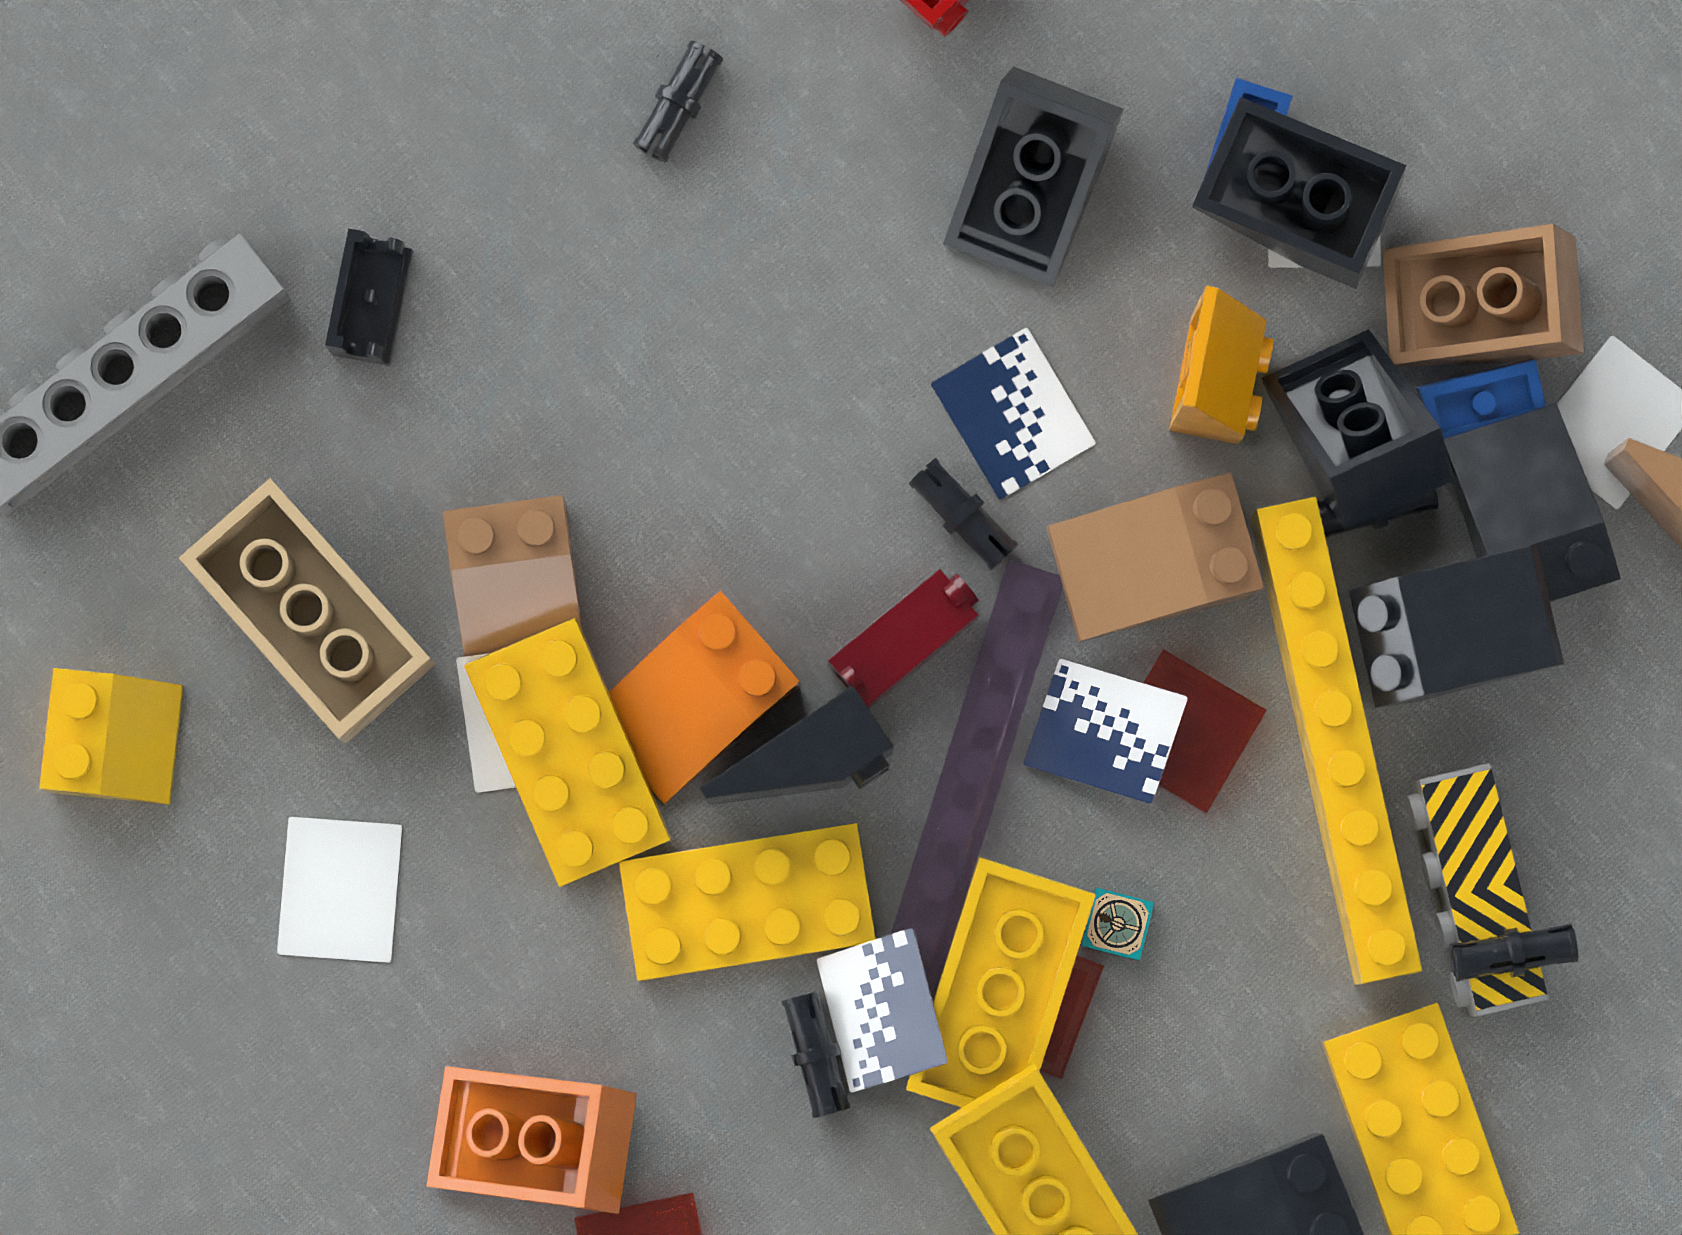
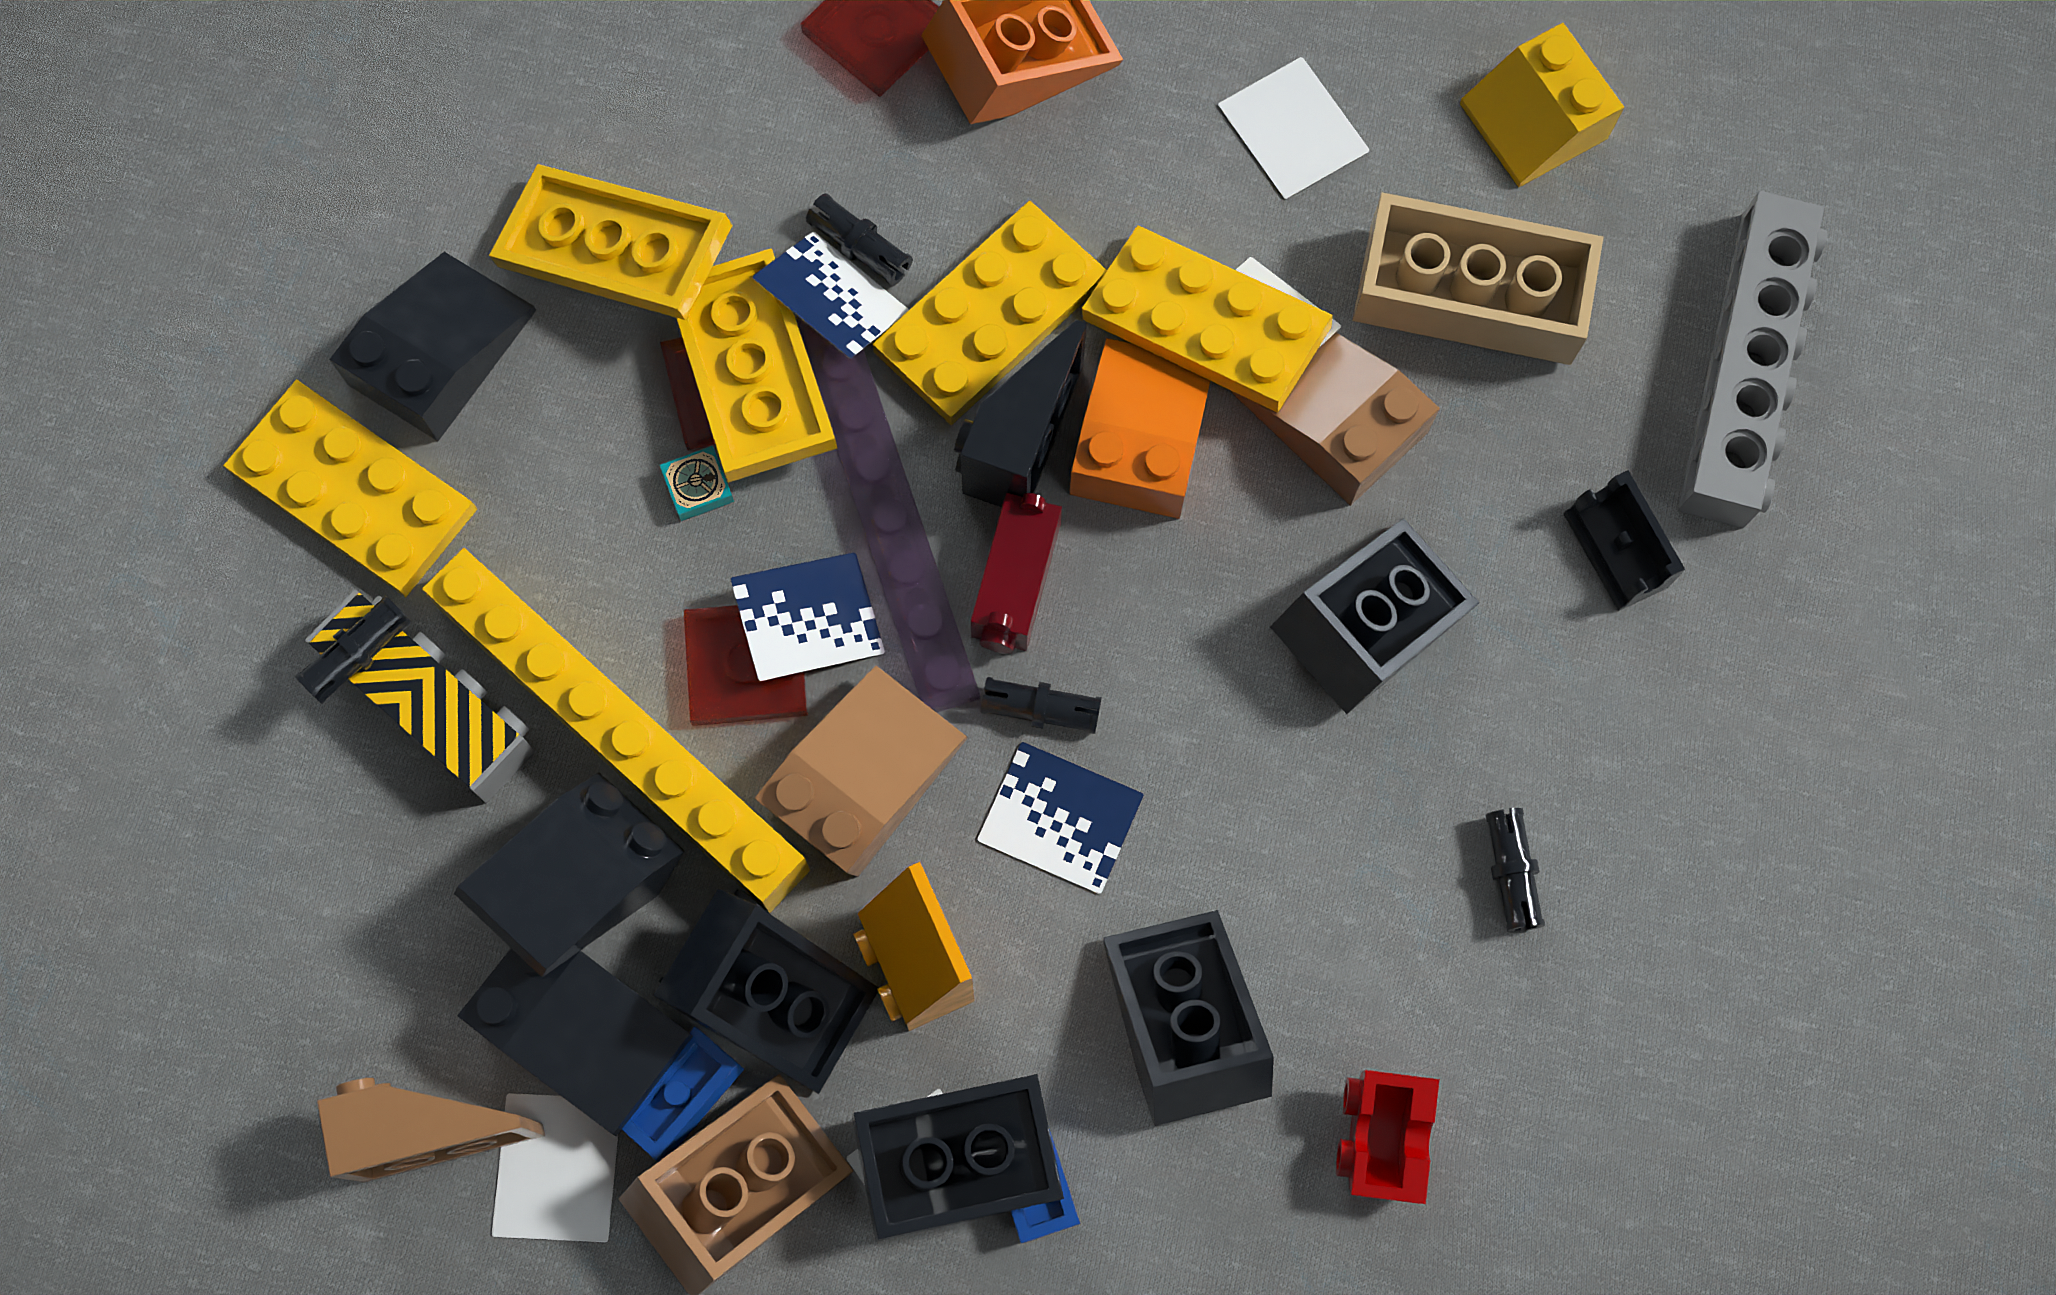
camera: 145 degrees right, 10 degrees down
none -> black slope [1270,518,1480,714]

